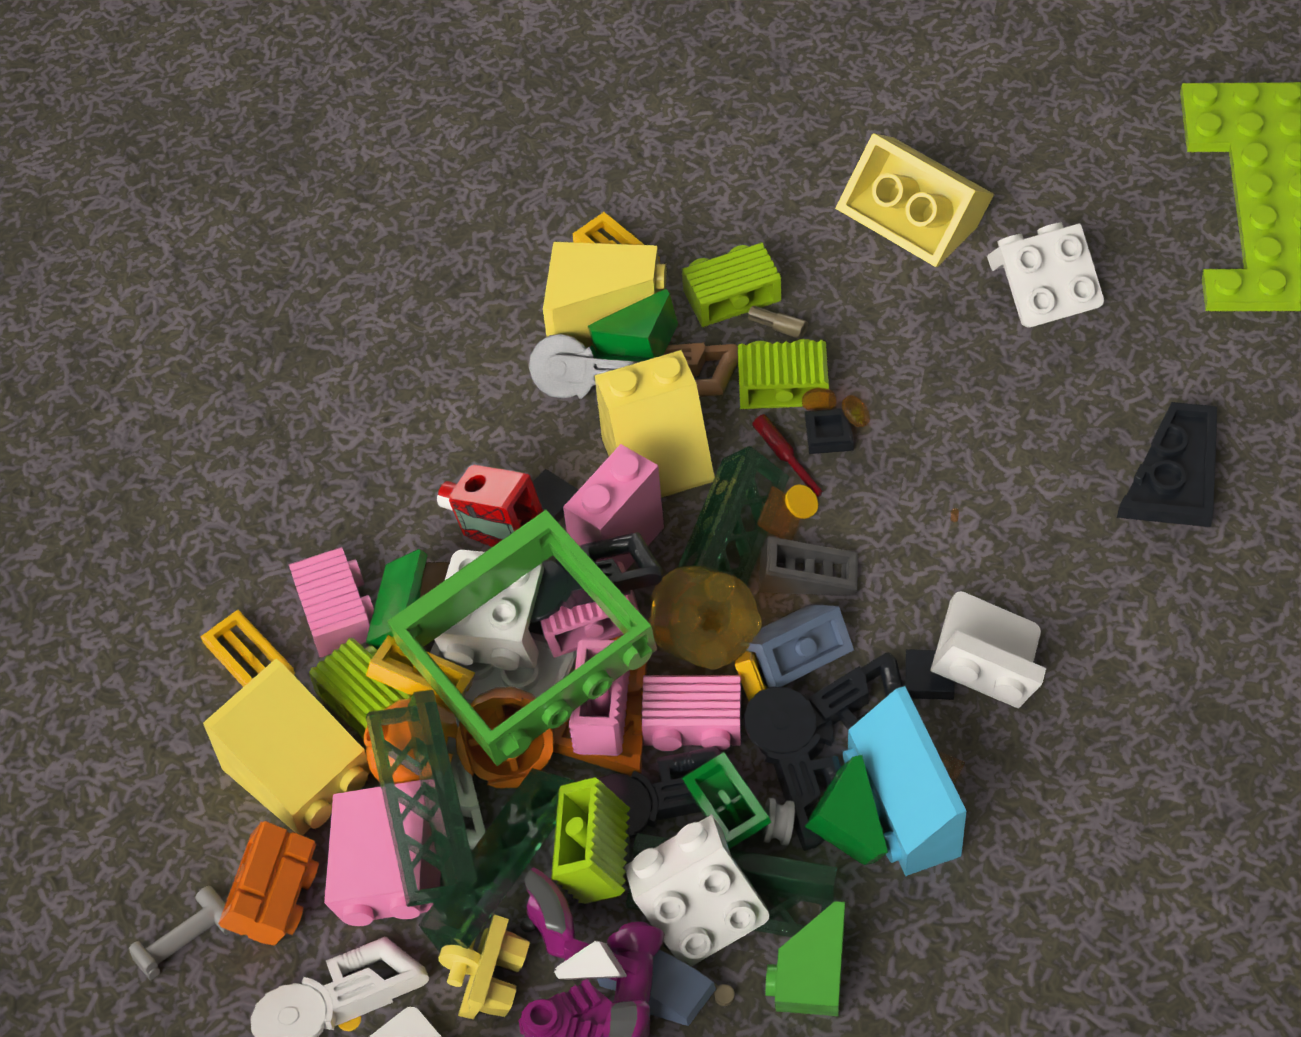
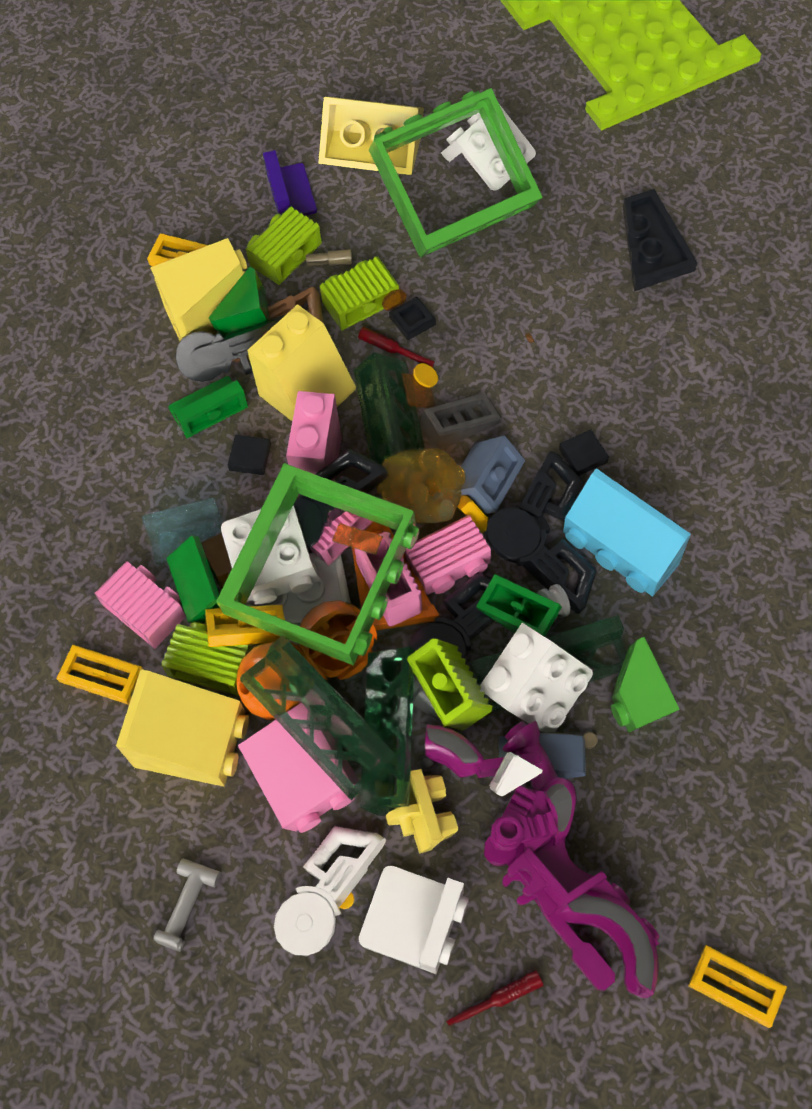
camera: 30 degrees left, 10 degrees up
orange brick [218,821,319,946] -> none
red torso [437,465,543,547] -> none
green slope [805,755,888,865] -> none
clear orange piece [842,395,870,427] -> none
white bracket [931,591,1046,709] -> none
none -> clear light blue panel [142,498,223,566]
none -> green panel [168,376,248,439]
none -> dark purple panel [263,150,317,216]
none -> clear orange piece [332,523,383,555]
none -> bright green window [369,88,543,258]

